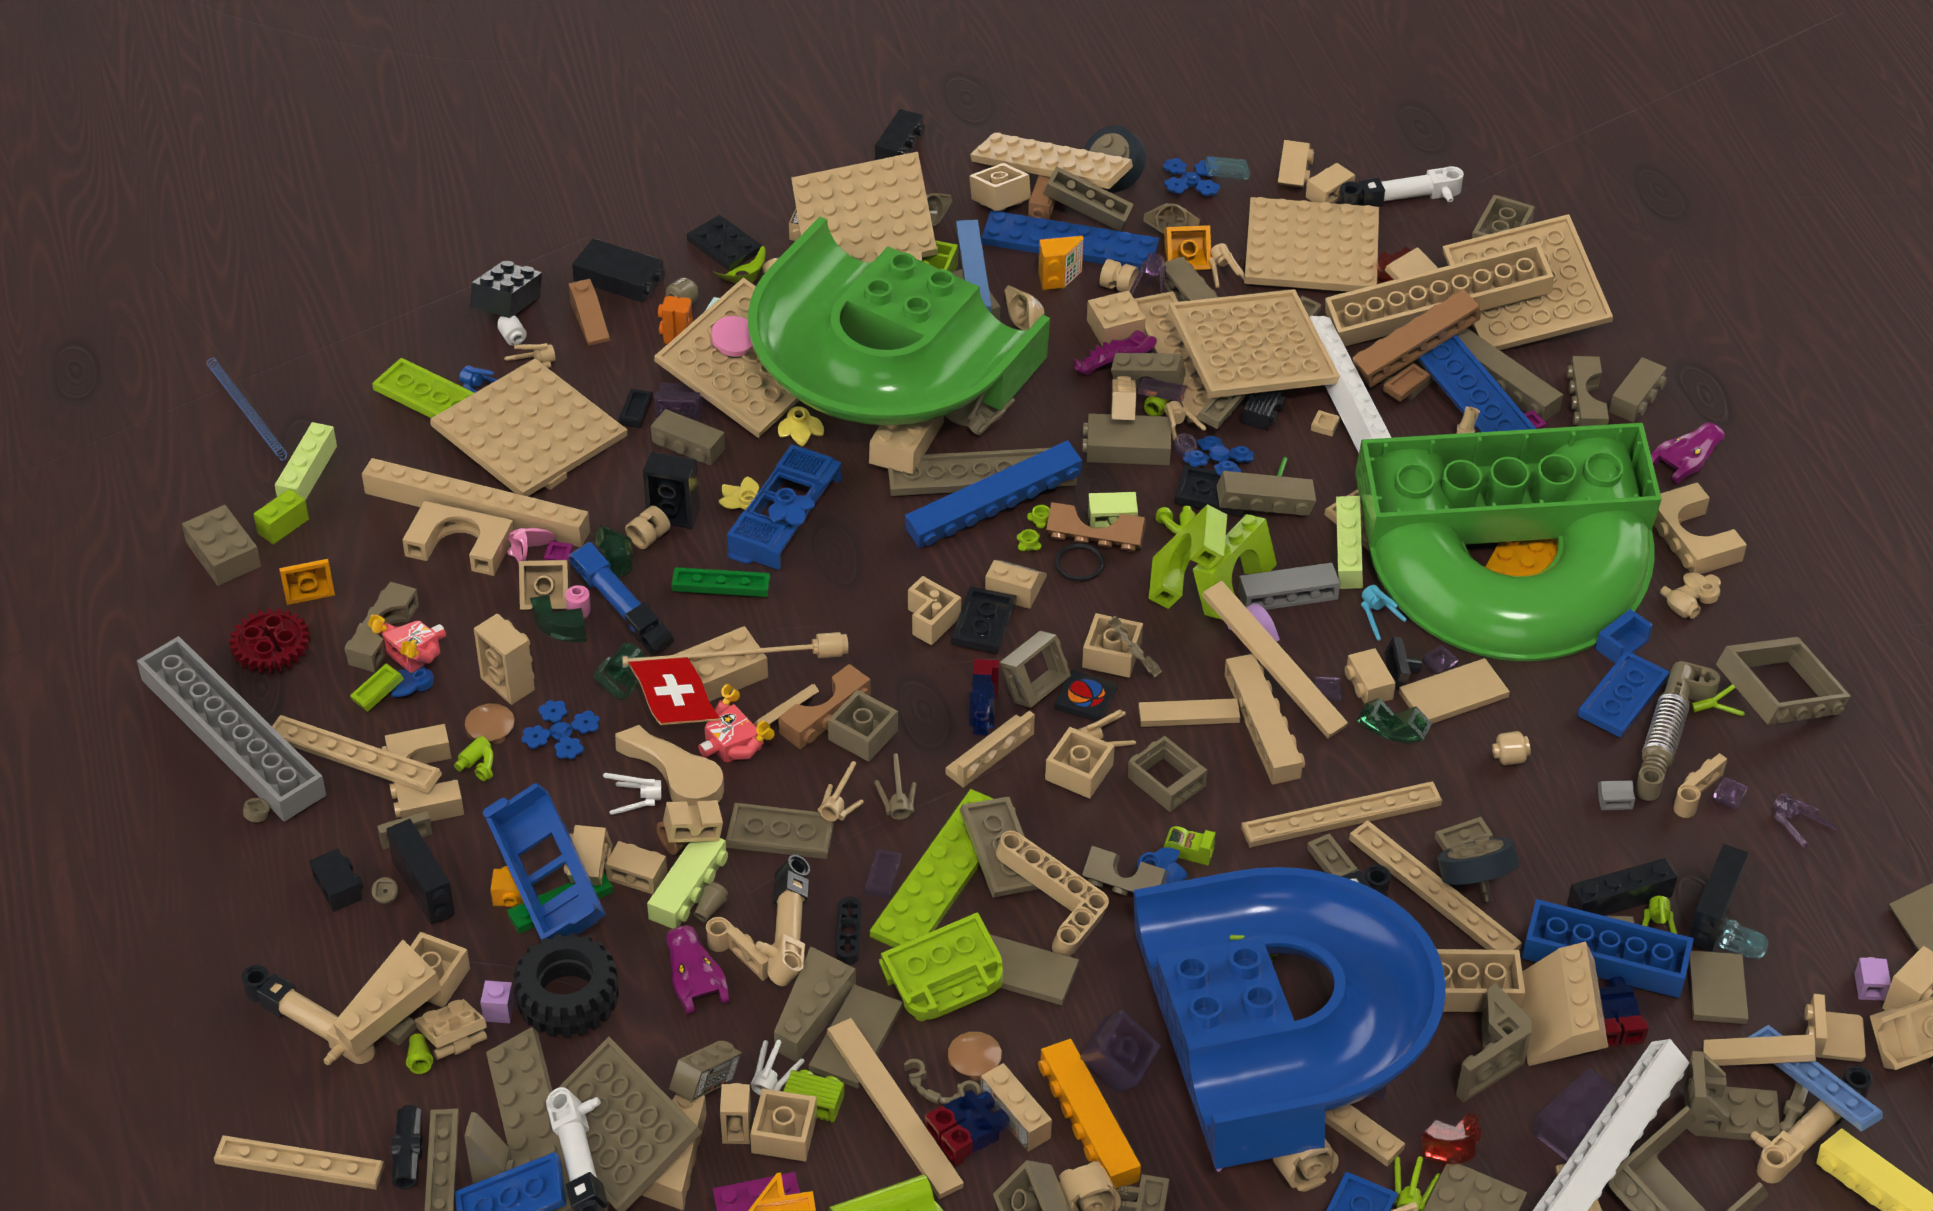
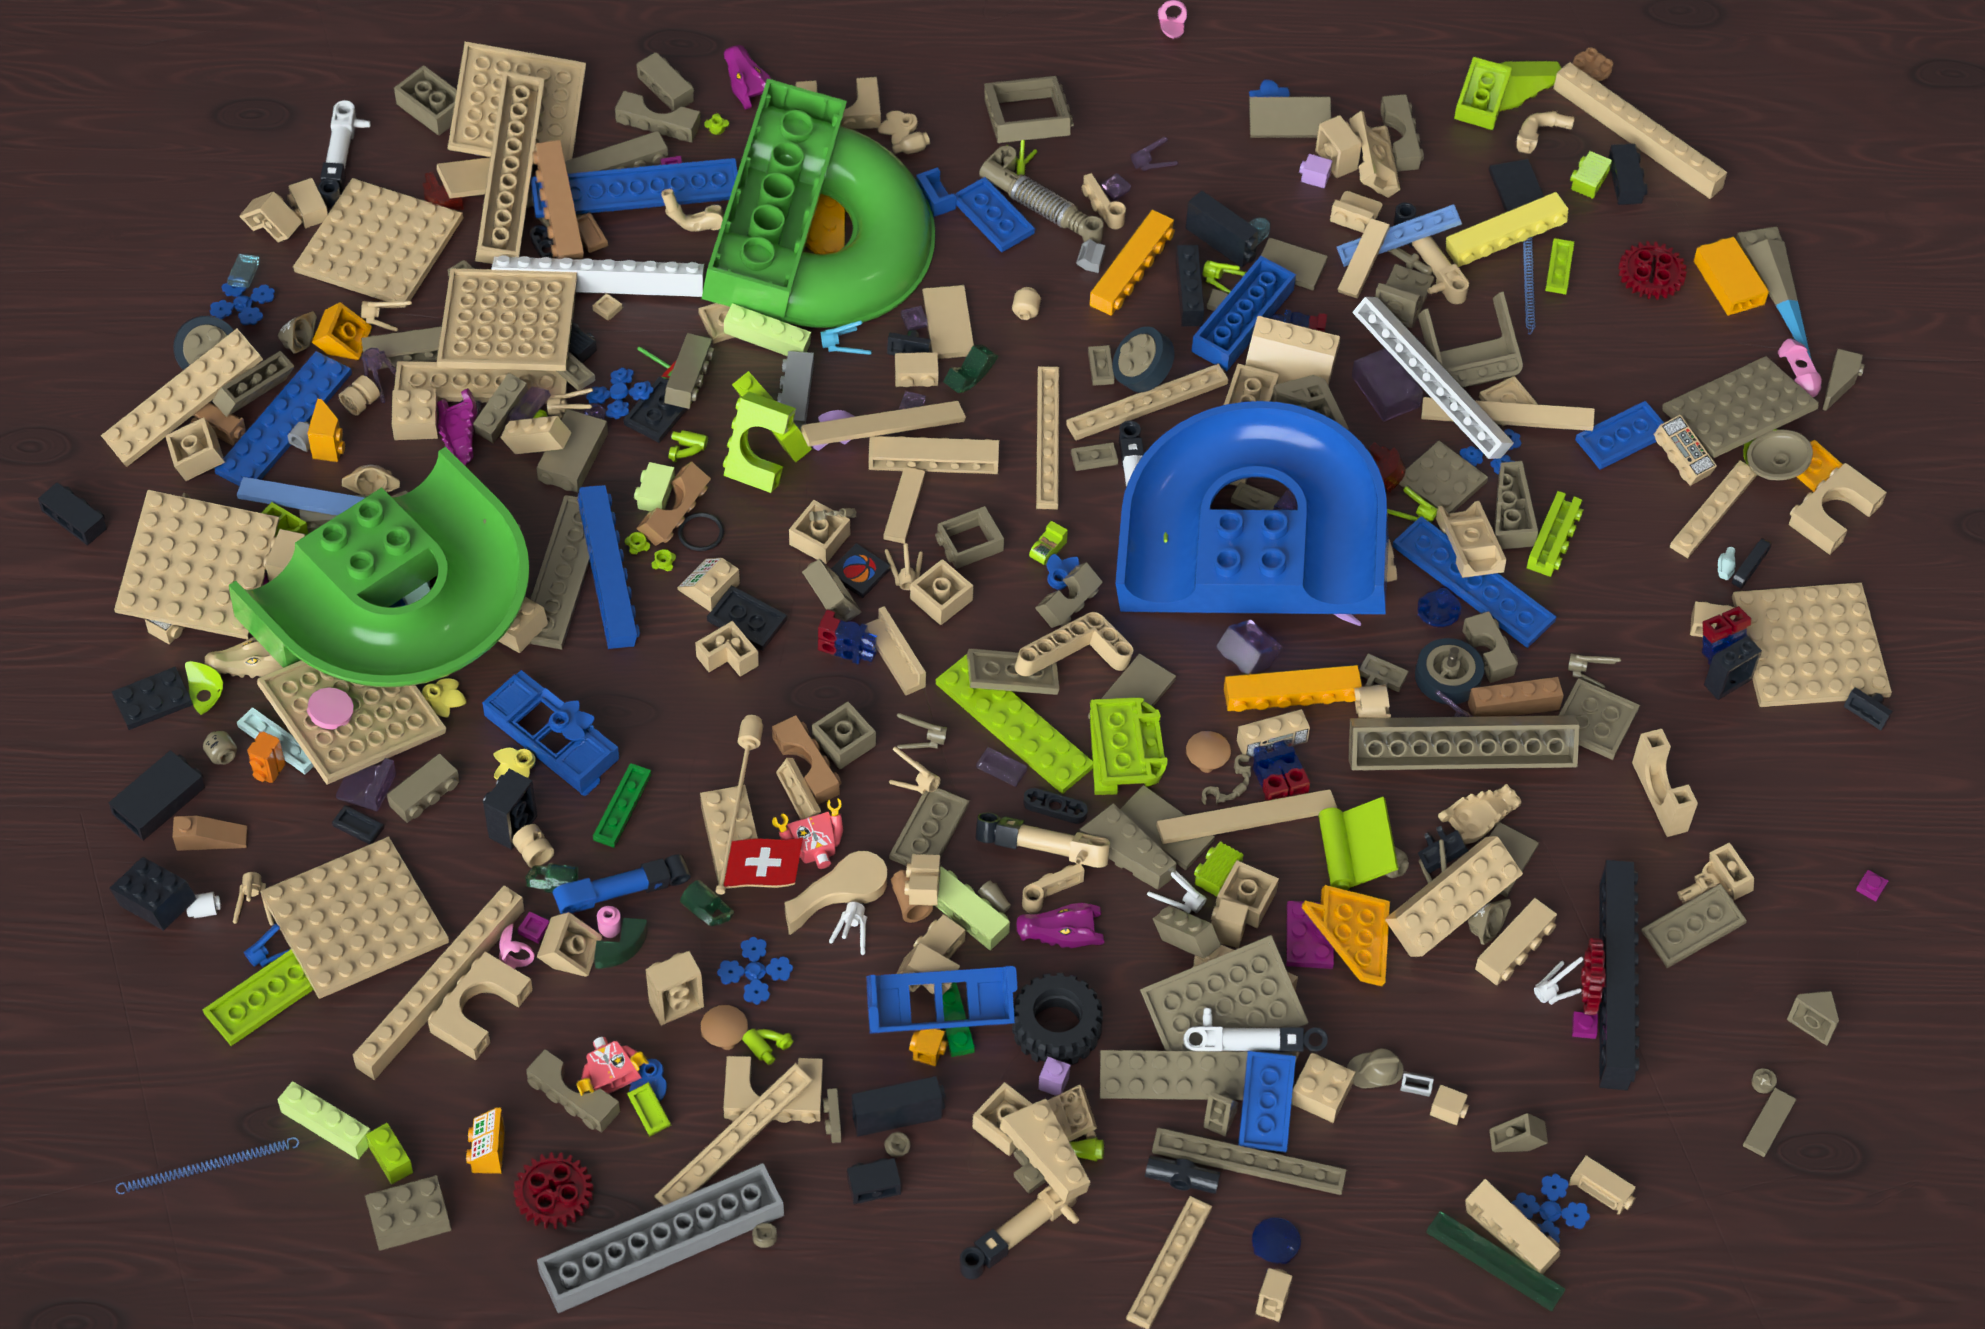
camera: 75 degrees left, 10 degrees up
none -> light orange brick [1090,210,1175,316]

